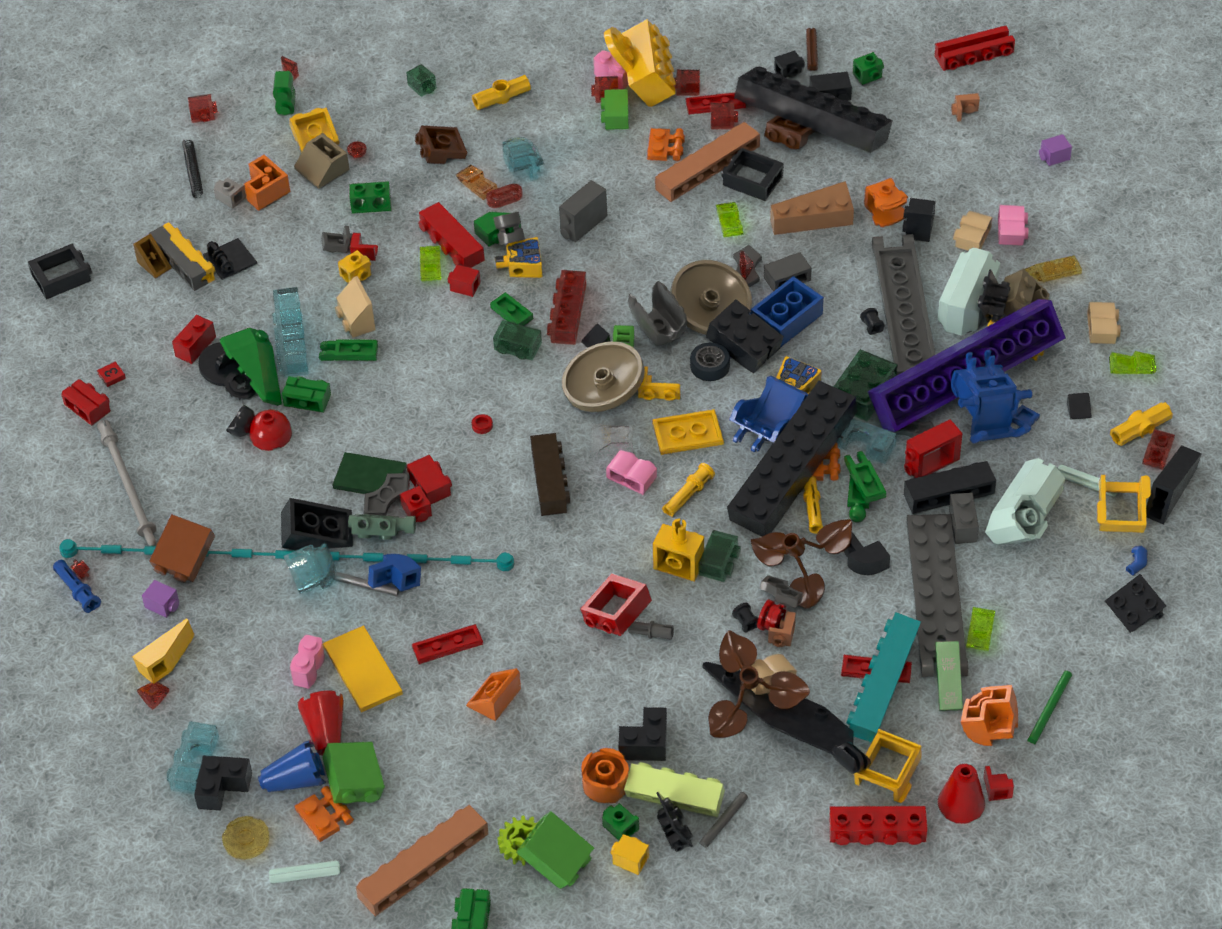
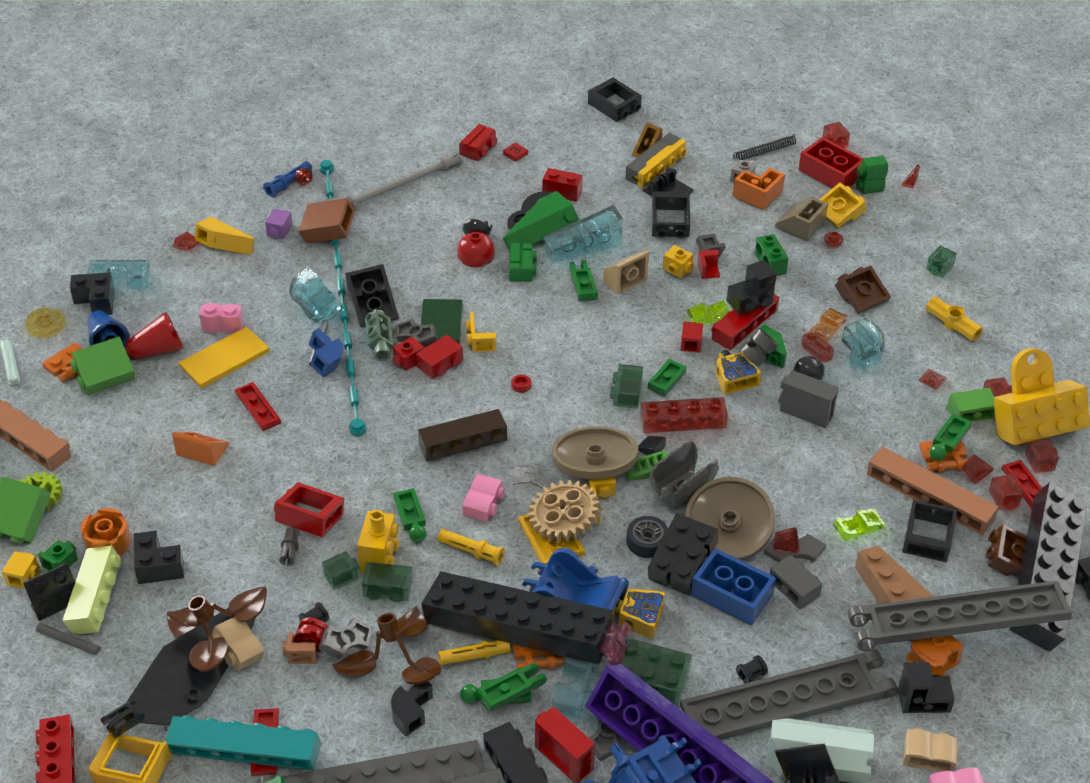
camera: 75 degrees right, 5 degrees down
none -> clear green brick [322,551,360,590]
none -> green plate [393,488,427,543]
none -> yellow bracket [466,312,496,352]
none -> tan gear [528,480,601,543]
none -> clear pink plate [600,622,631,665]
none -> black window [651,191,690,238]
none -> black brick [726,260,777,315]
none -> black hair [793,356,825,380]
none -> red brick [798,137,863,188]
none -> dark grey hinge [847,581,1072,652]
none -> clear red slope [919,368,947,390]
none -> green plate [929,414,972,461]
none -> clear red slope [962,454,994,484]

